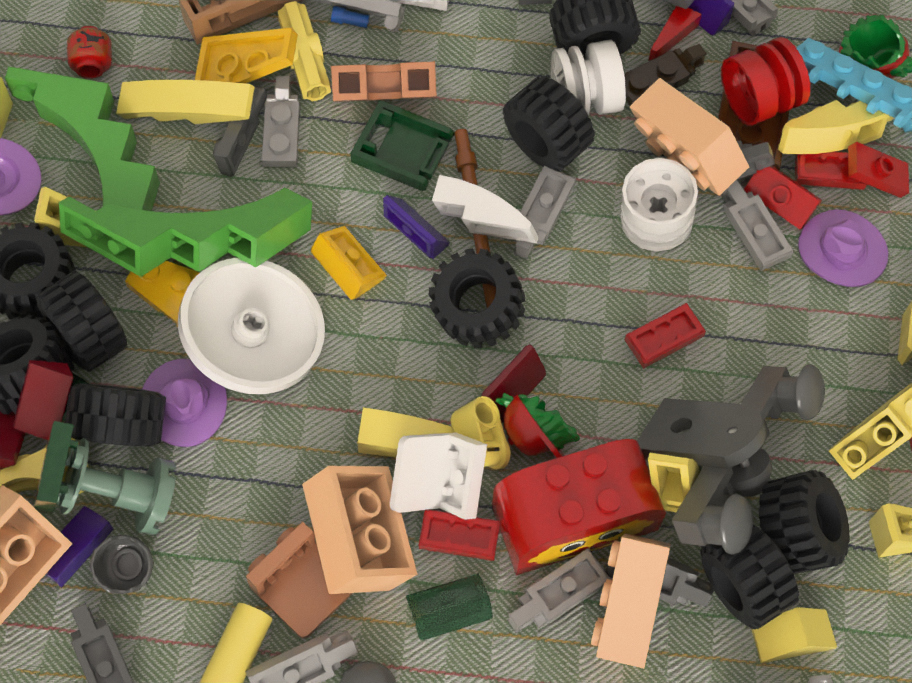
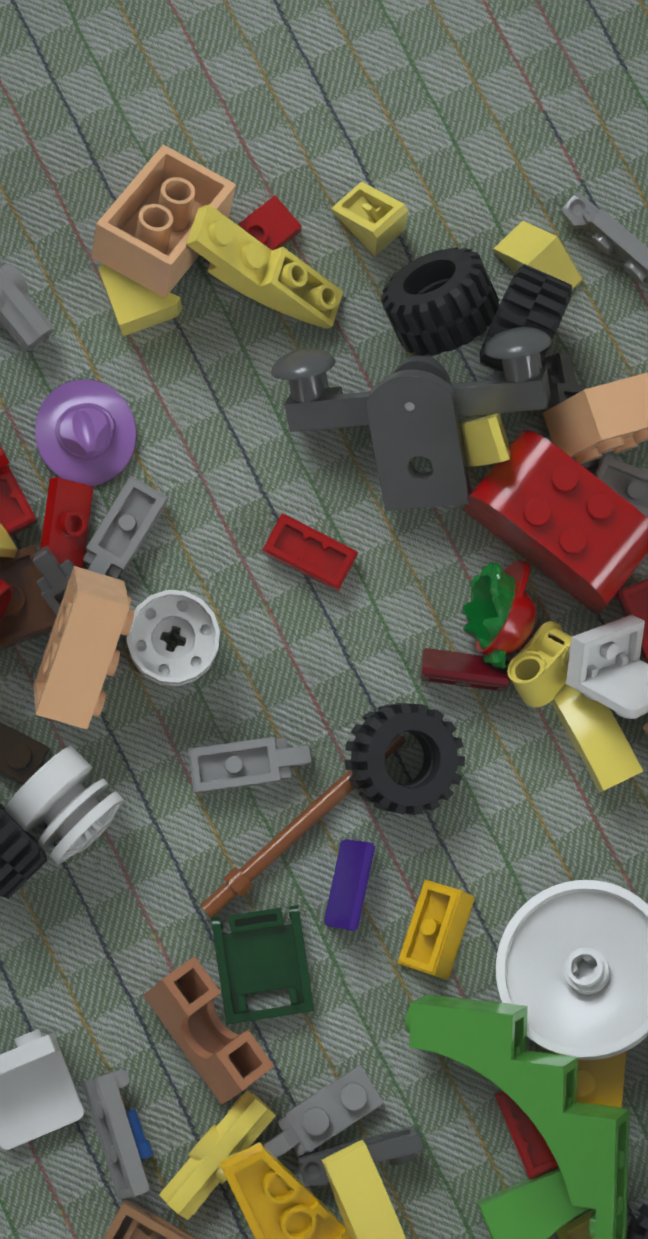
camera: 125 degrees left, 15 degrees up
white slope [432,175,538,243] -> none
black tyre [503,76,595,172] -> none

